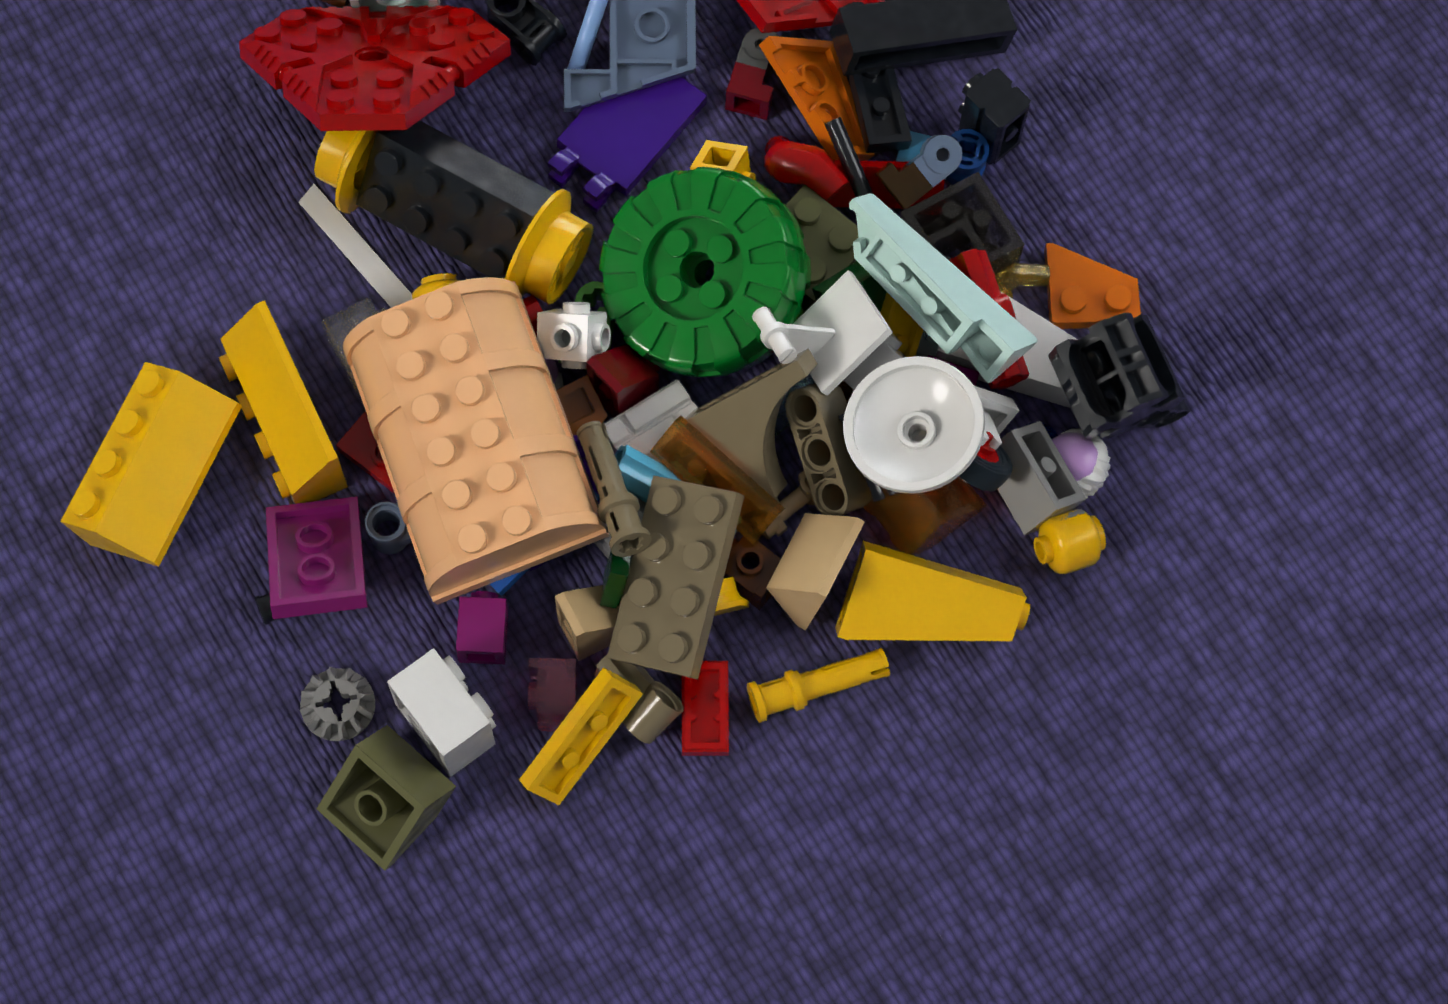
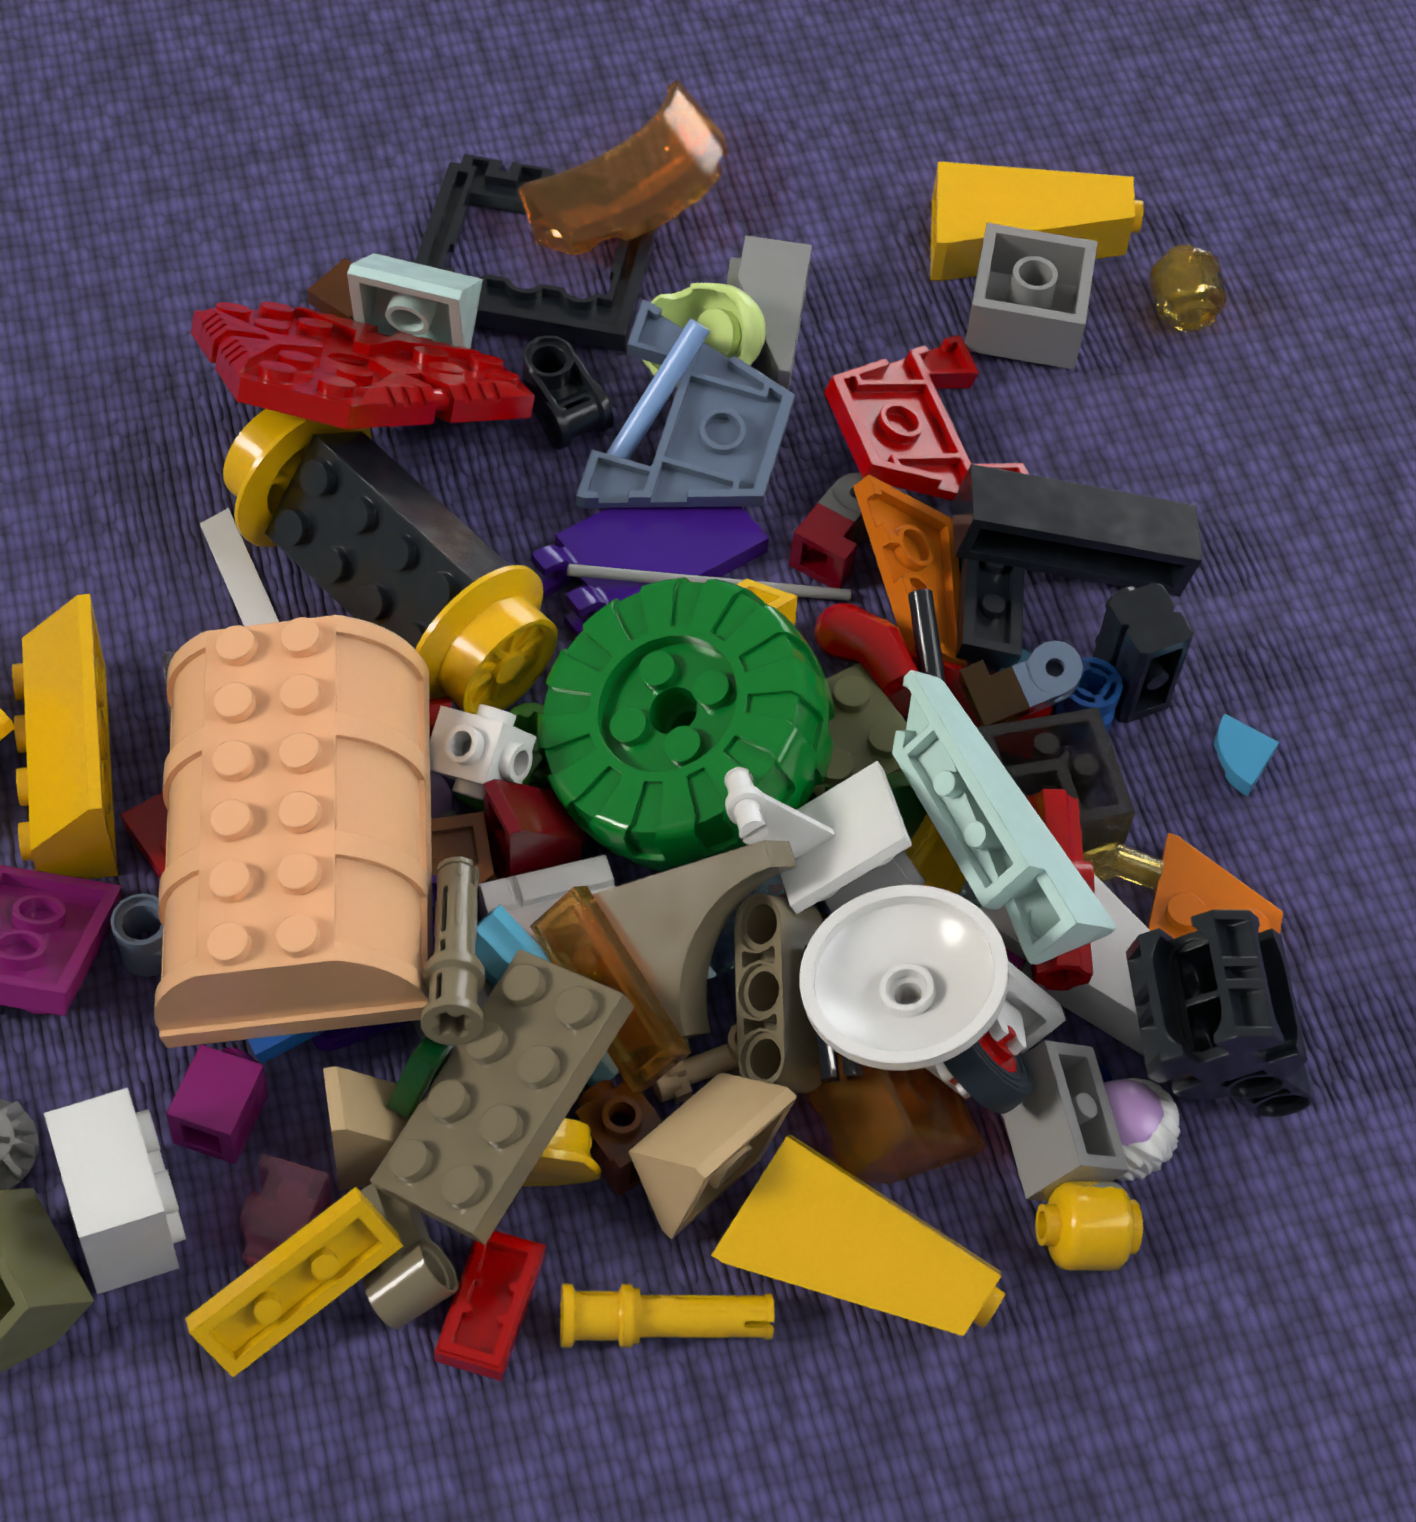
camera: 15 degrees right, 15 degrees down
none -> light grey piece [567,564,851,601]
none -> dark azure tile [1214,714,1279,797]

